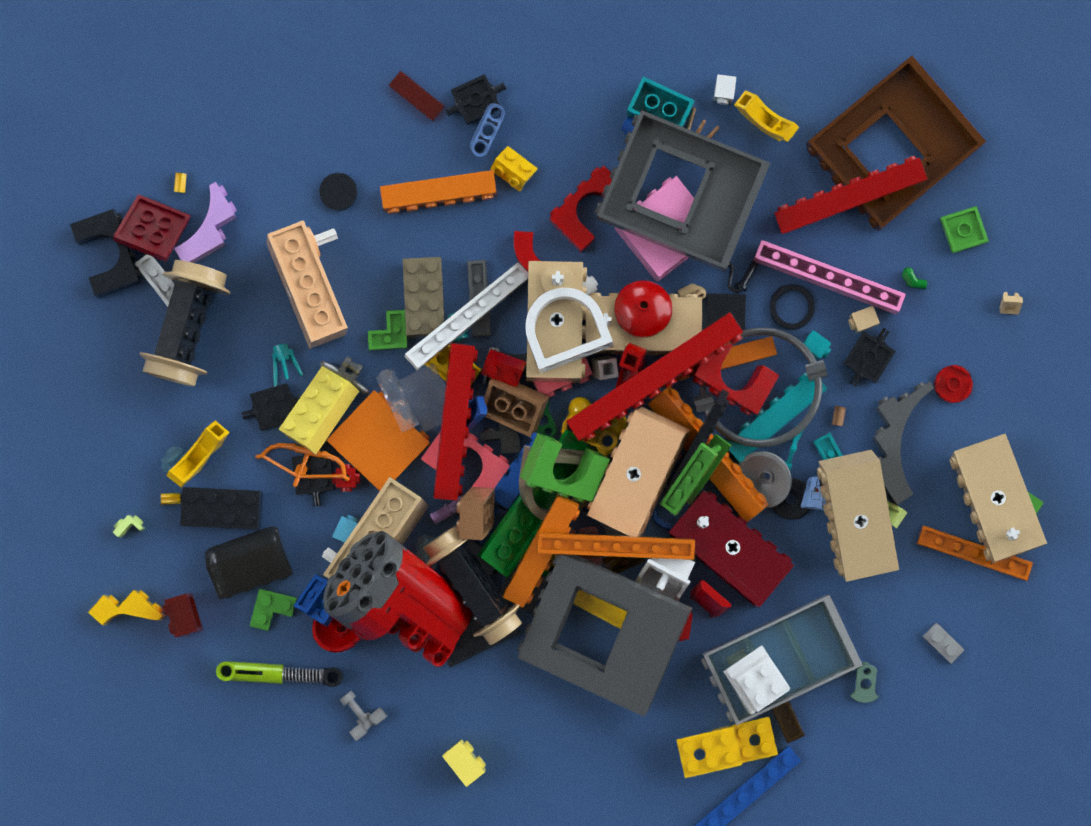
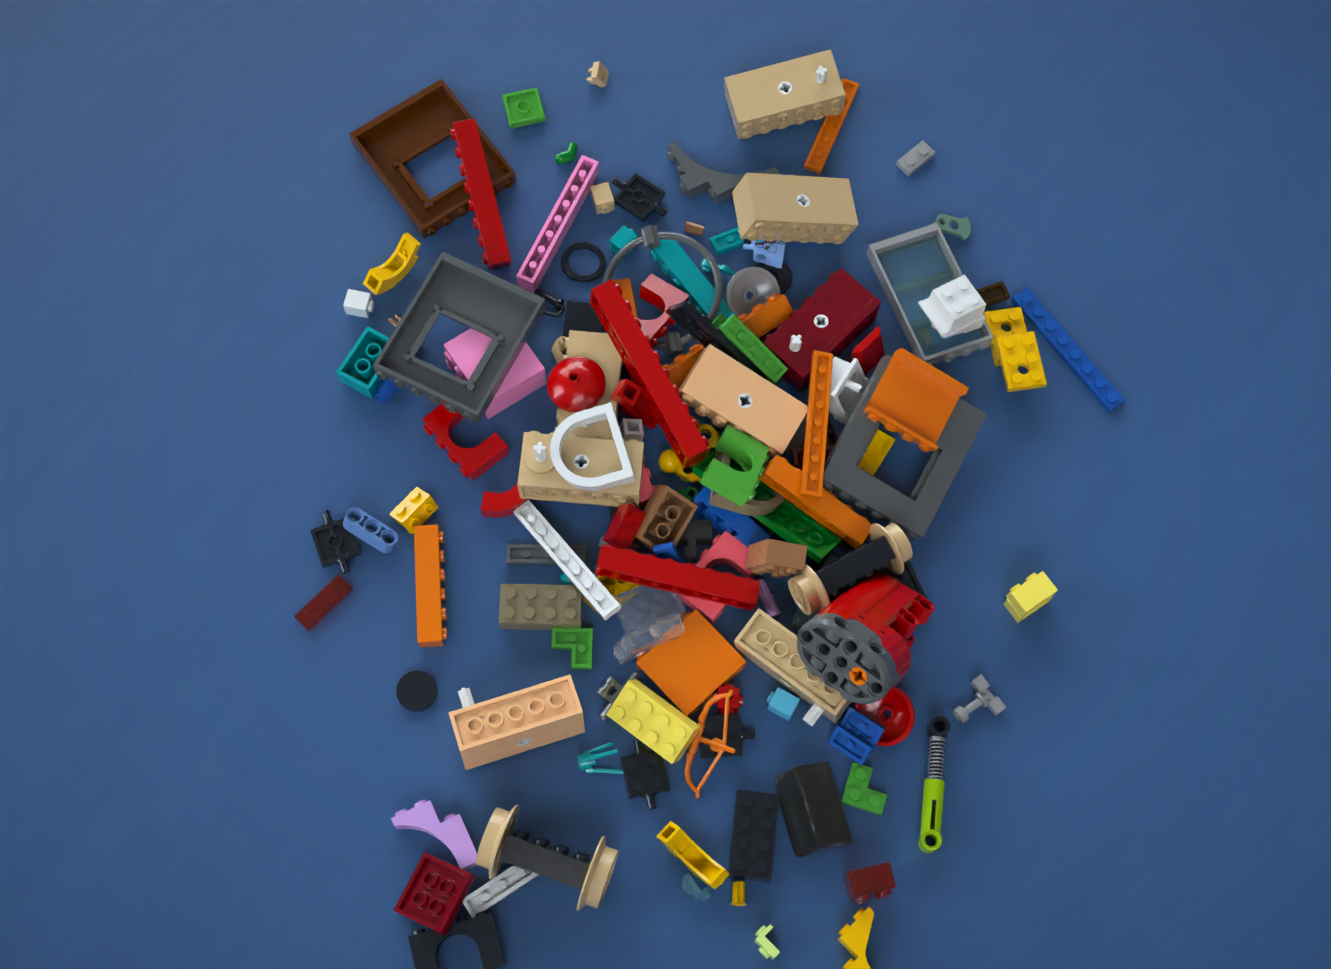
camera: 85 degrees left, 15 degrees down
yellow piece [174,172,187,193] -> none
red tile [934,365,973,403] -> none
none -> orange panel [864,348,969,452]

